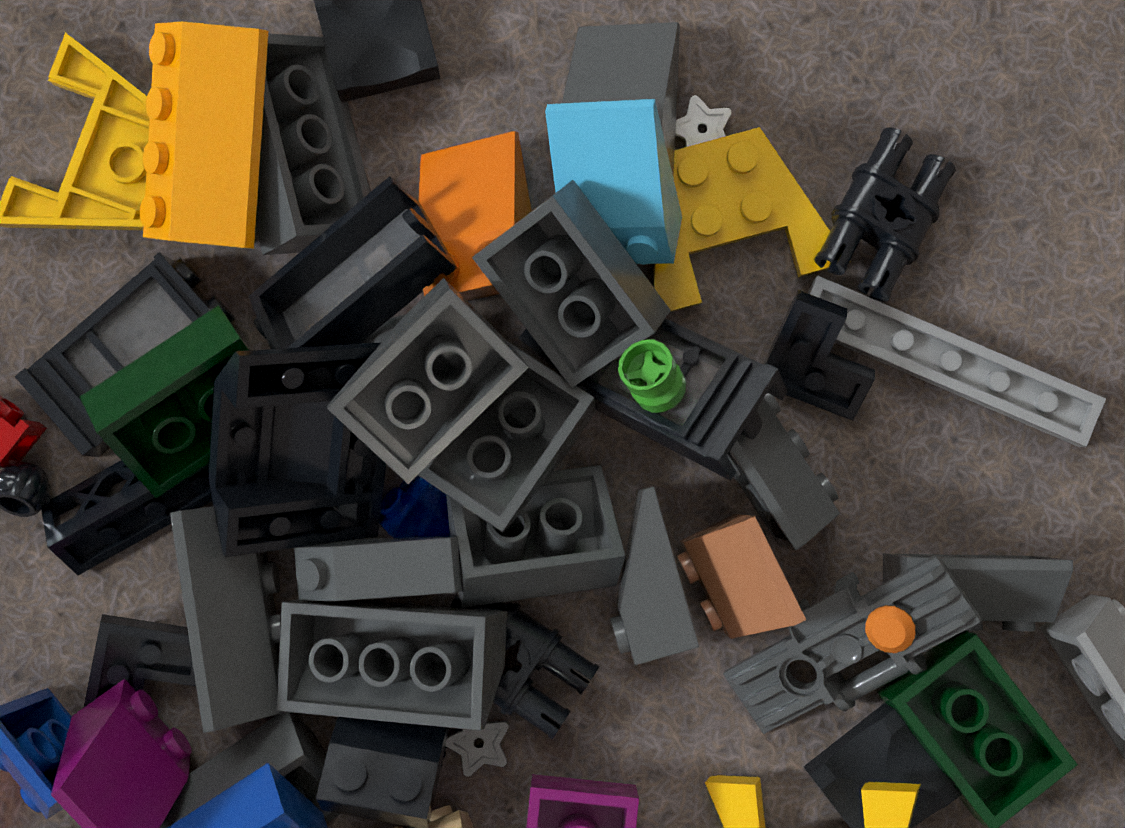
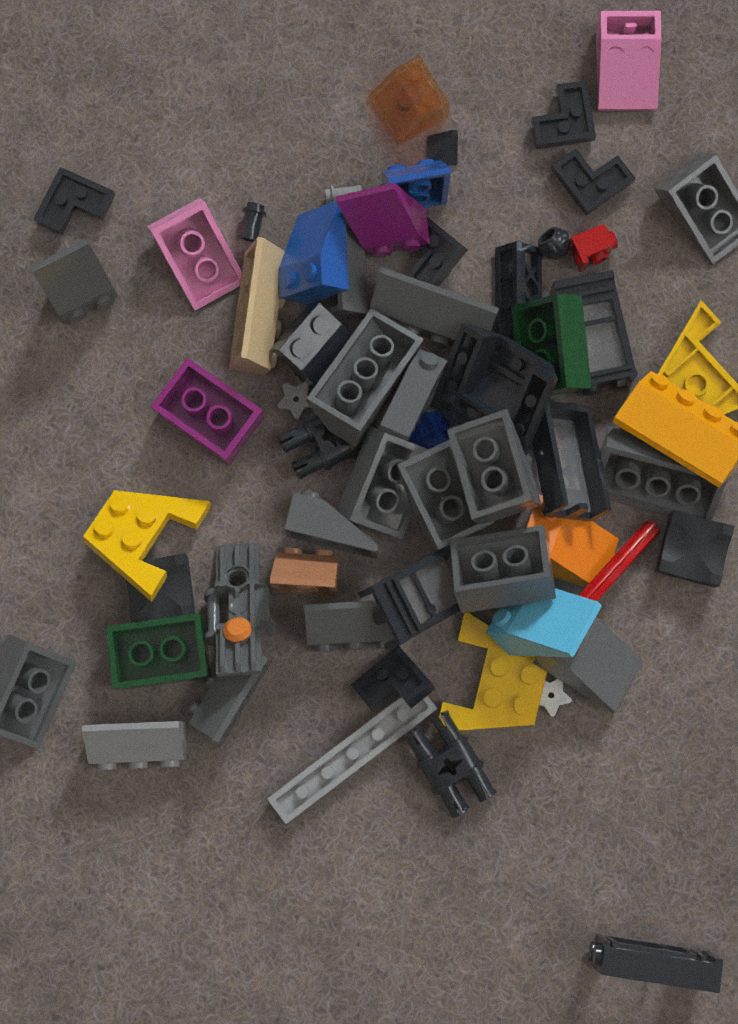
camera: 120 degrees right, 5 degrees down
bright green wheel [618,339,686,413] -> none
none -> red axle [578,521,660,602]

